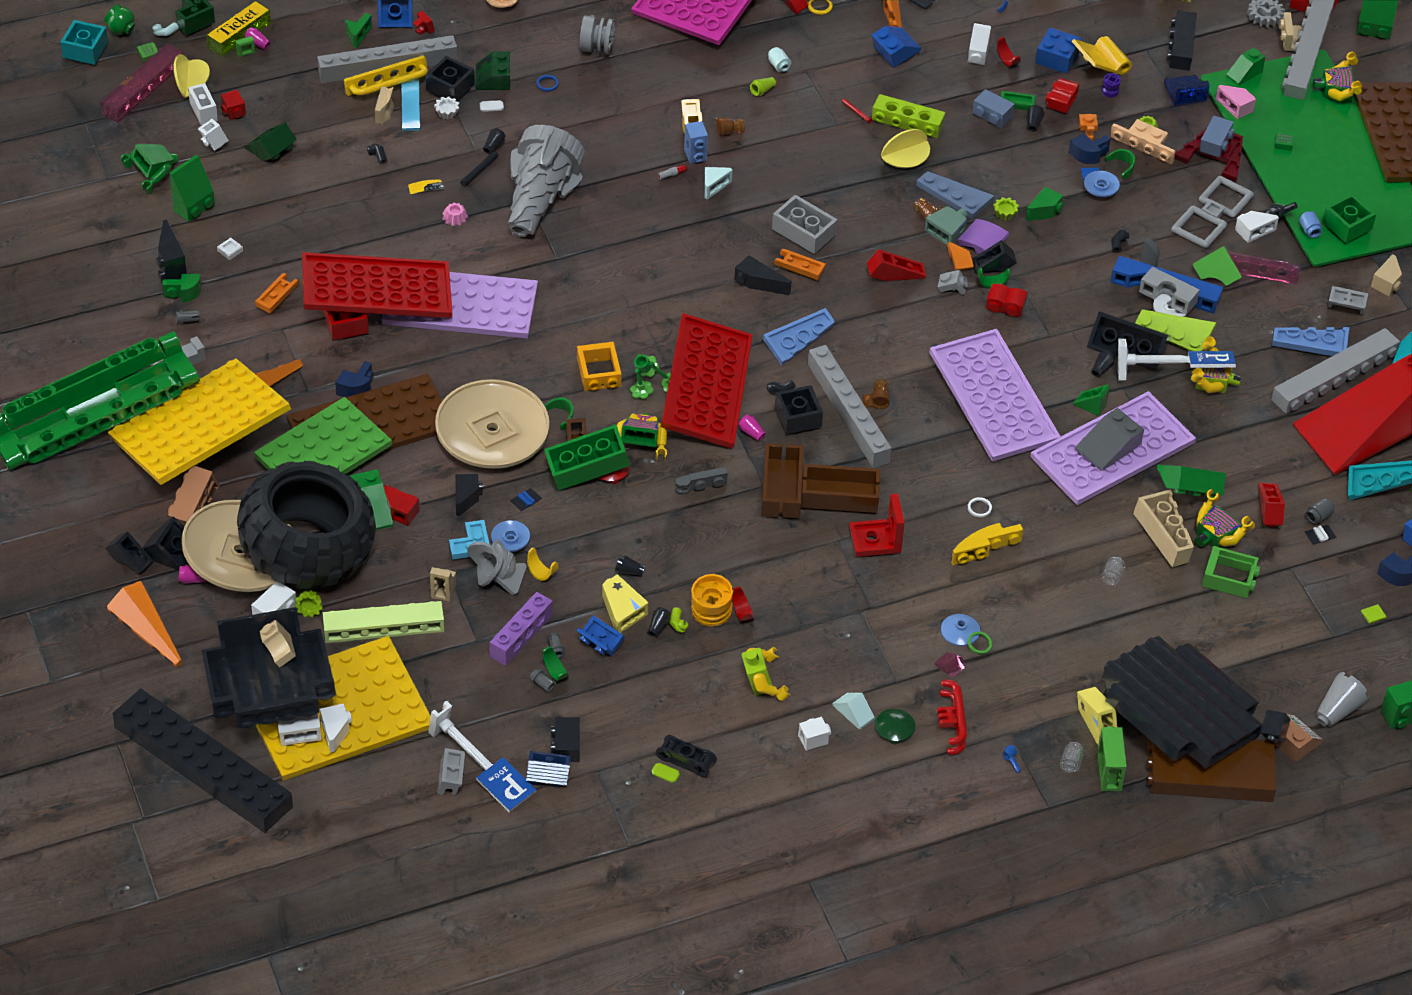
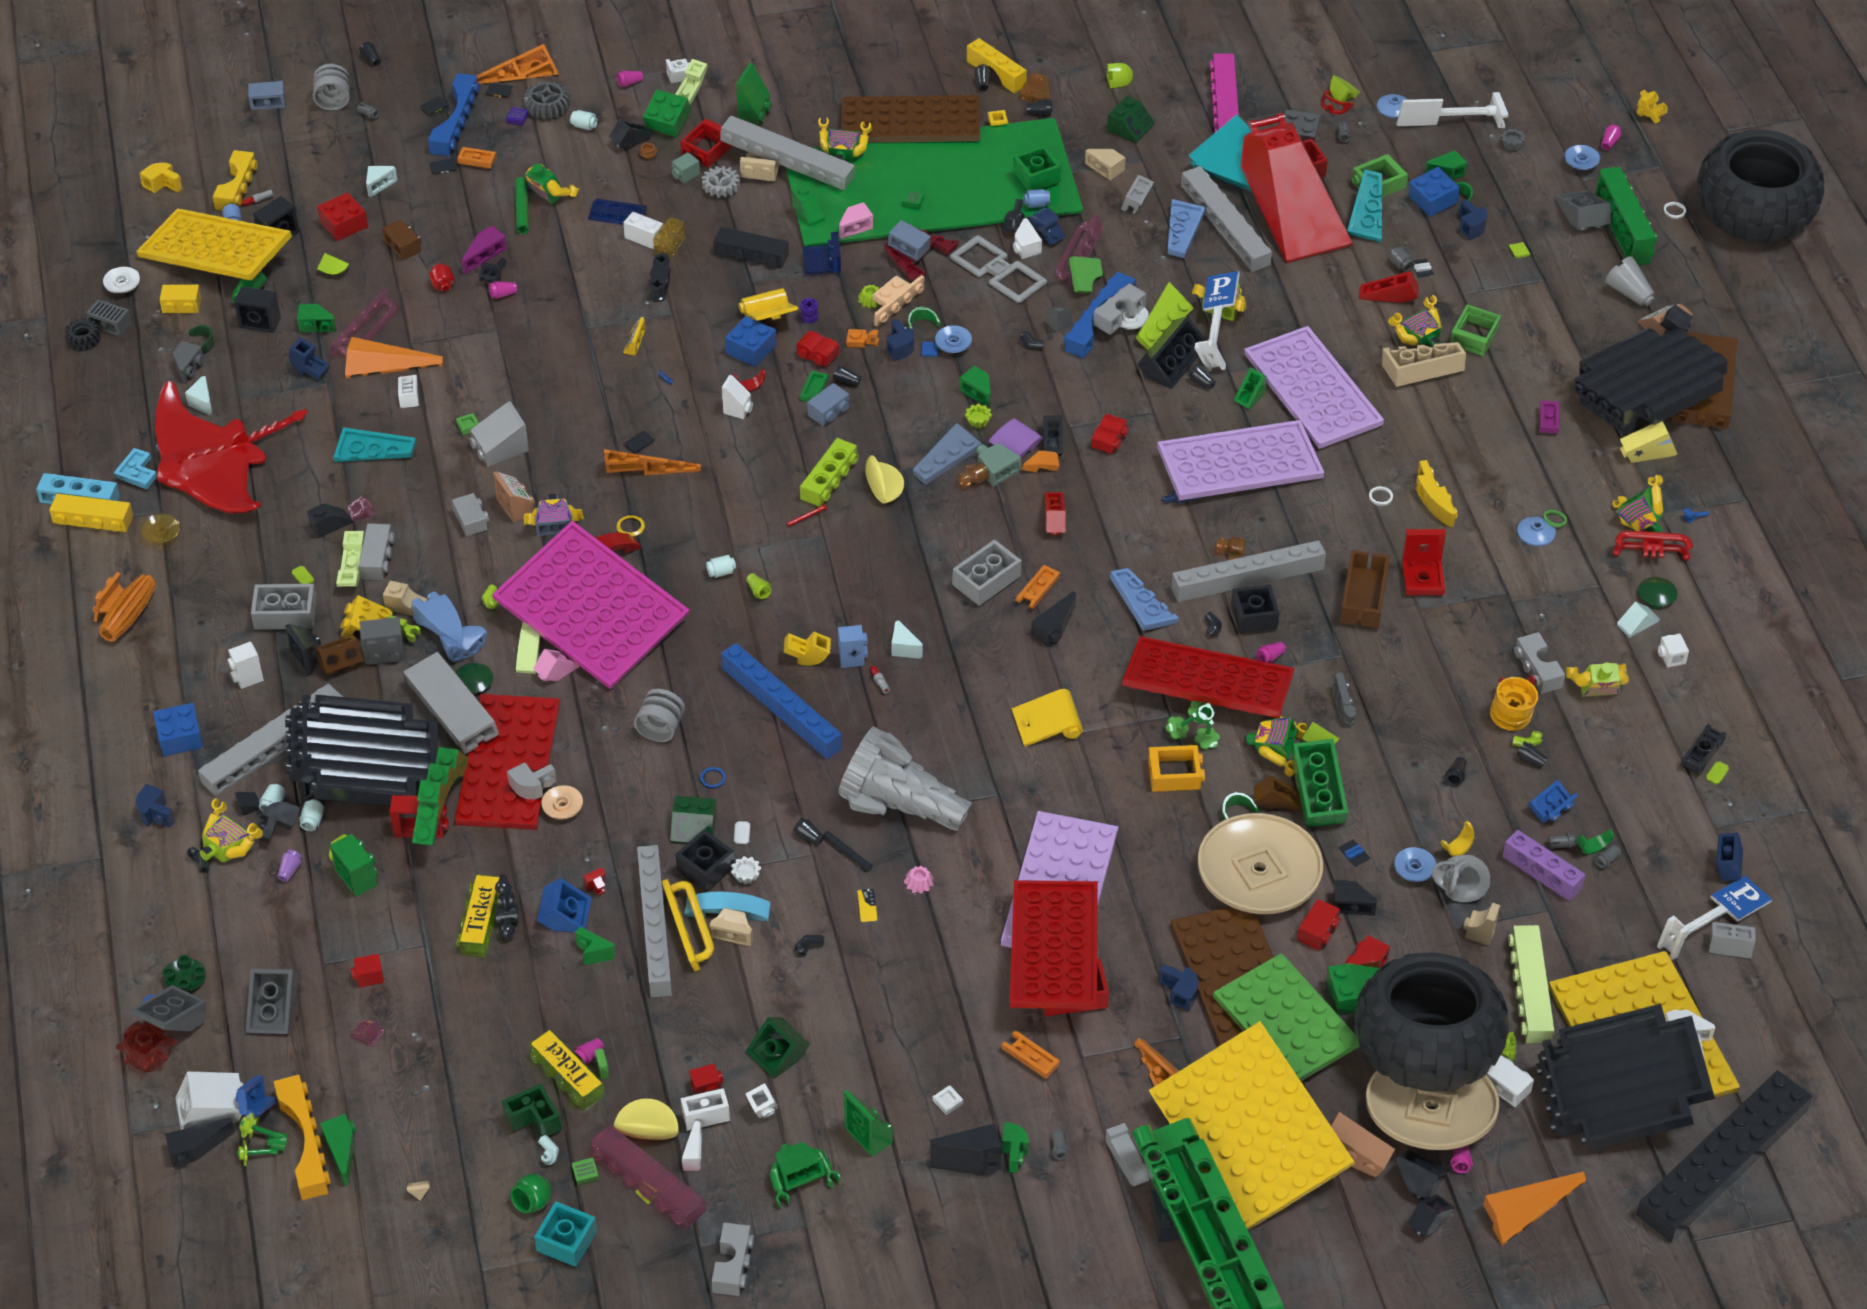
camera: 80 degrees left, 0 degrees up
tan arch [260,620,295,667] -> none
medium azure plate [449,520,490,560] -> none
black brick [551,717,580,762] -> none
light yellow slope [602,574,648,633] -> none
clear orange piece [715,117,745,136] -> none
reddish brown piece [761,443,804,518] -> none
blue slope [872,26,922,68] -> none
clear pink slope [934,652,965,677] -> none
light grey bracket [938,270,968,295] -> none
green helmet [977,268,1010,288] -> none
clear brick [1060,742,1084,773] -> none
dark grey slope [1075,408,1144,472] -> none
bright green window [1097,727,1127,791] -> none
clear brick [1102,557,1126,586] -> none
green slope [1157,465,1226,498] -> none
none -> white slope [682,1121,702,1171]
none -> light grey arch [712,1223,755,1296]
none -> blue brick [721,643,842,759]
none -> yellow door [1012,689,1083,747]
none -> dark blue brick [1027,208,1066,246]
none -> red brick [1297,899,1341,951]
none -> lime brick [1302,722,1339,744]
none -> light grey arch [1514,632,1565,694]
none -> magenta plate [1539,400,1559,434]
none -> torso [1612,475,1664,532]

